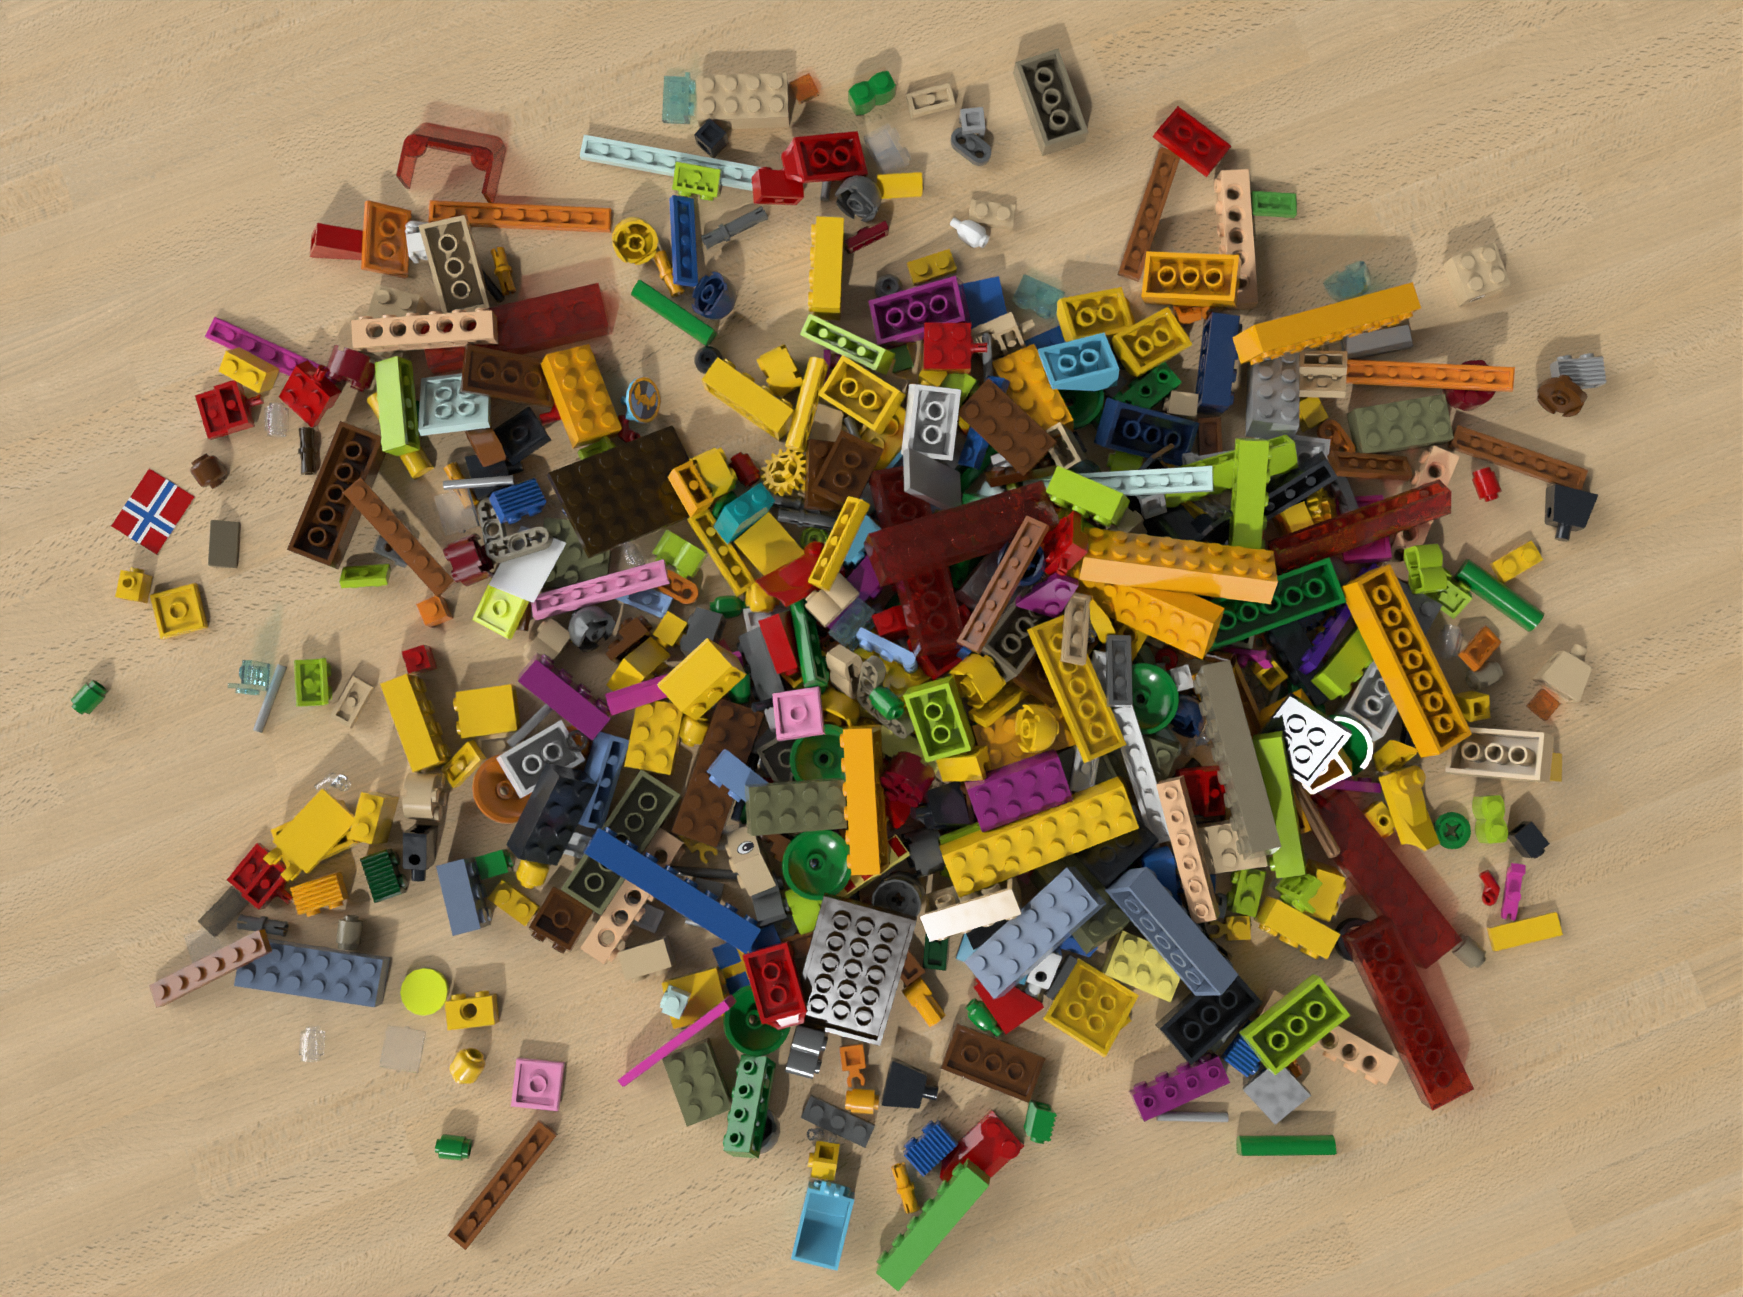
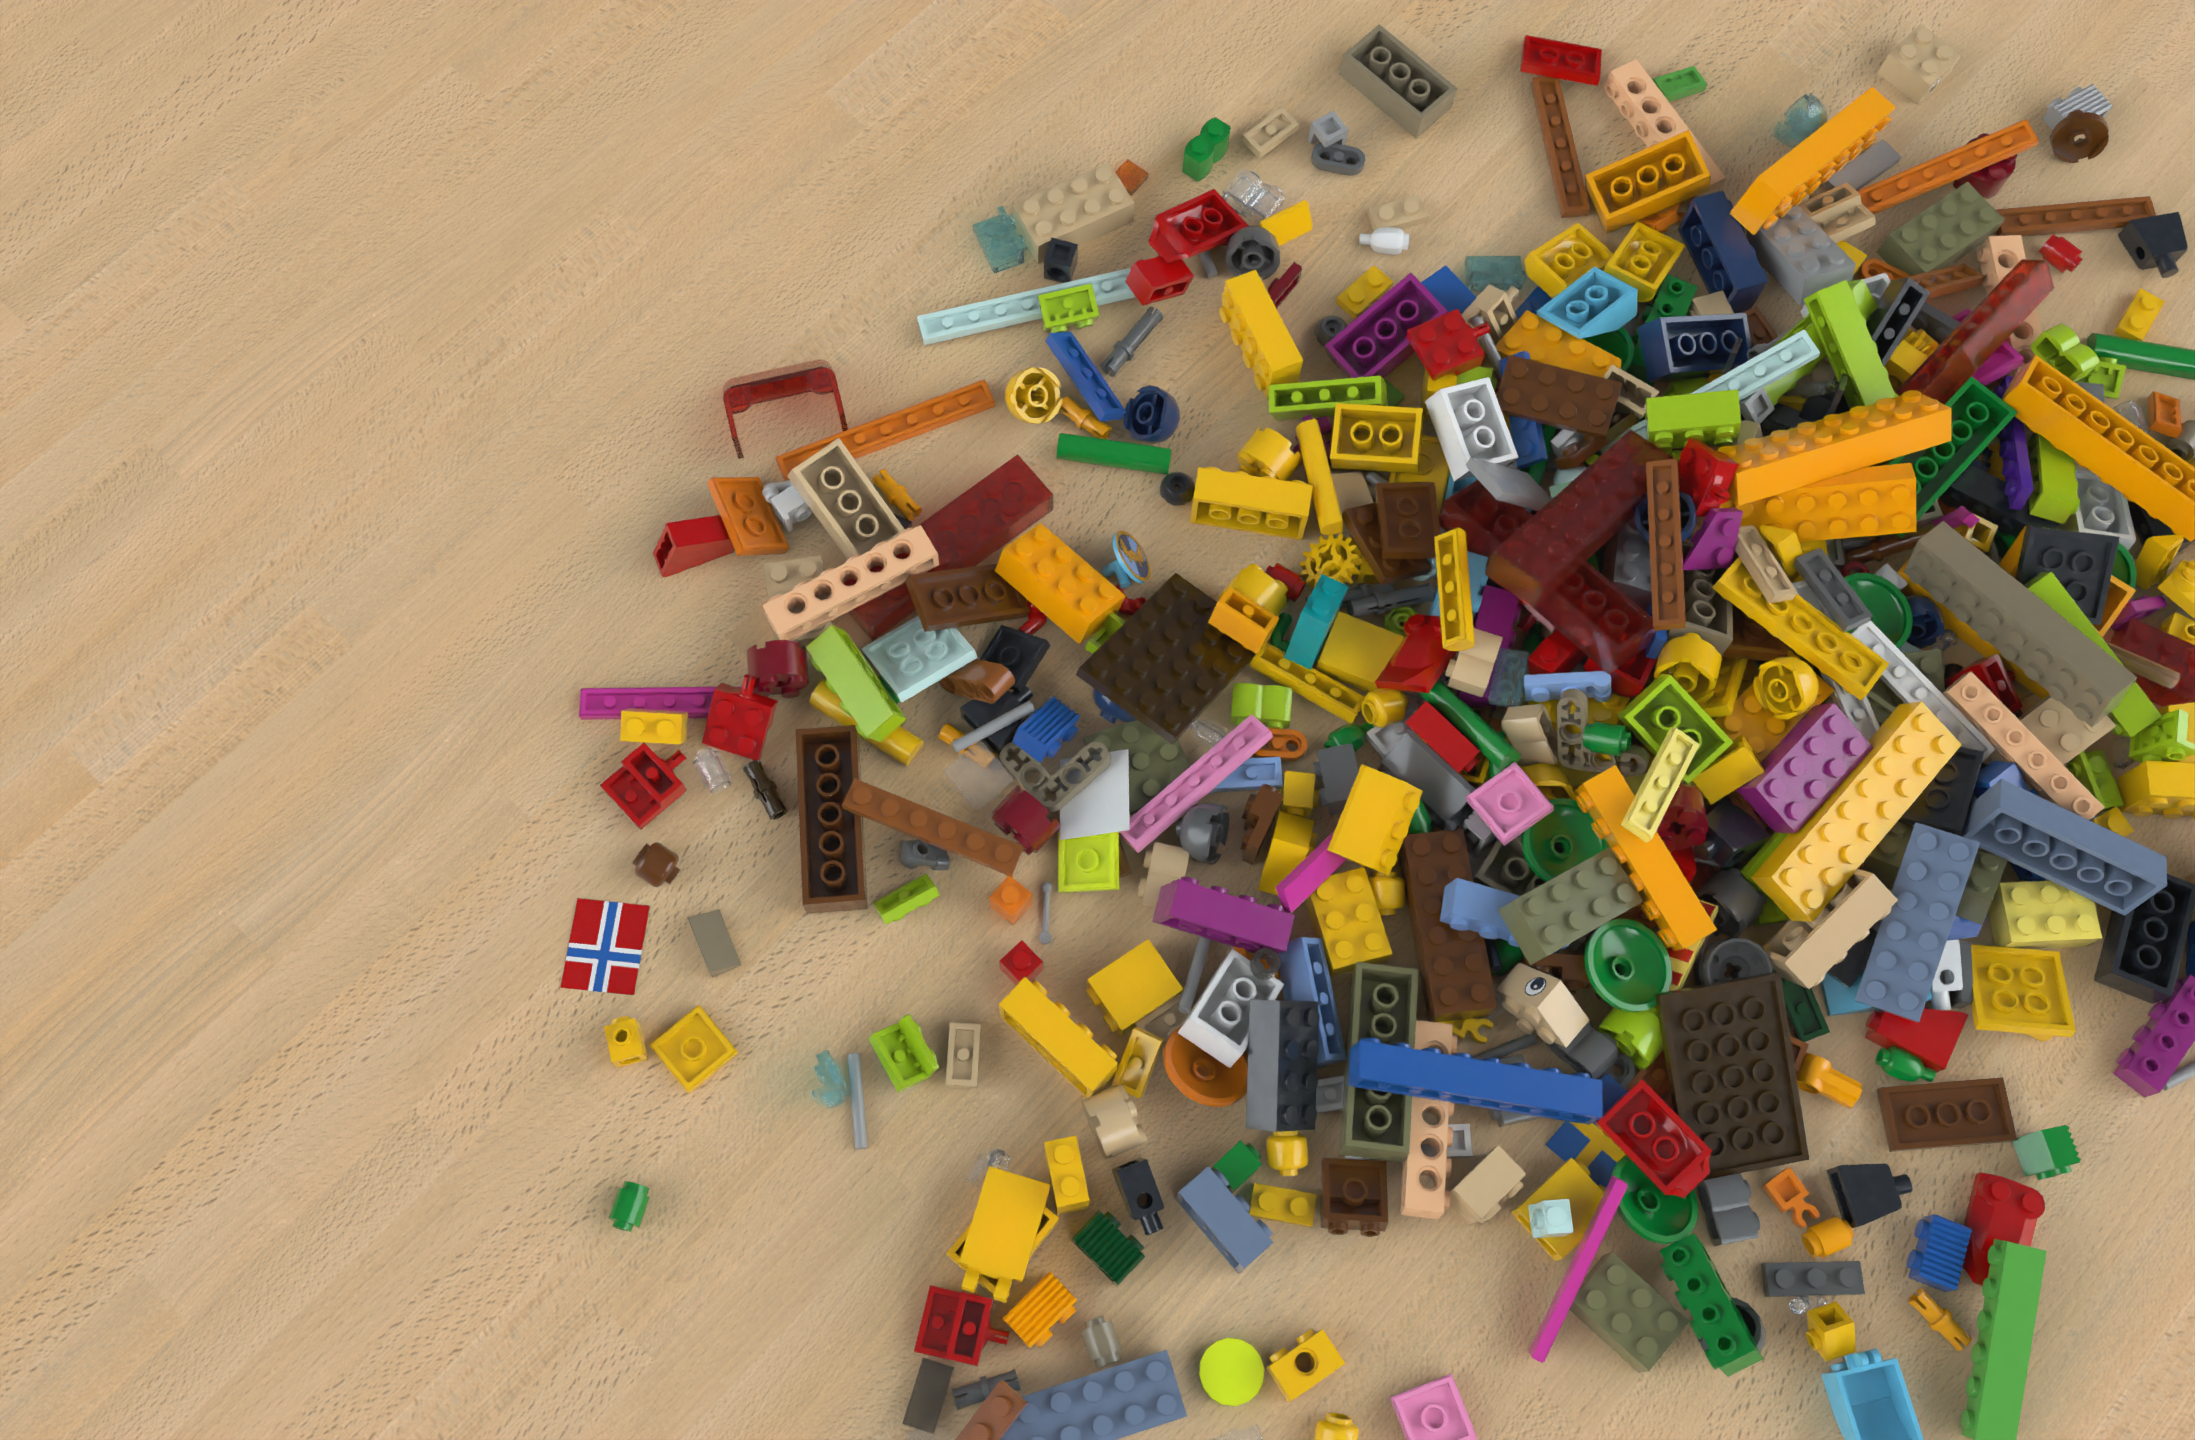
camera: 25 degrees left, 15 degrees down
none -> light grey hinge [1039,881,1053,945]
none -> light yellow tile [1620,726,1700,843]

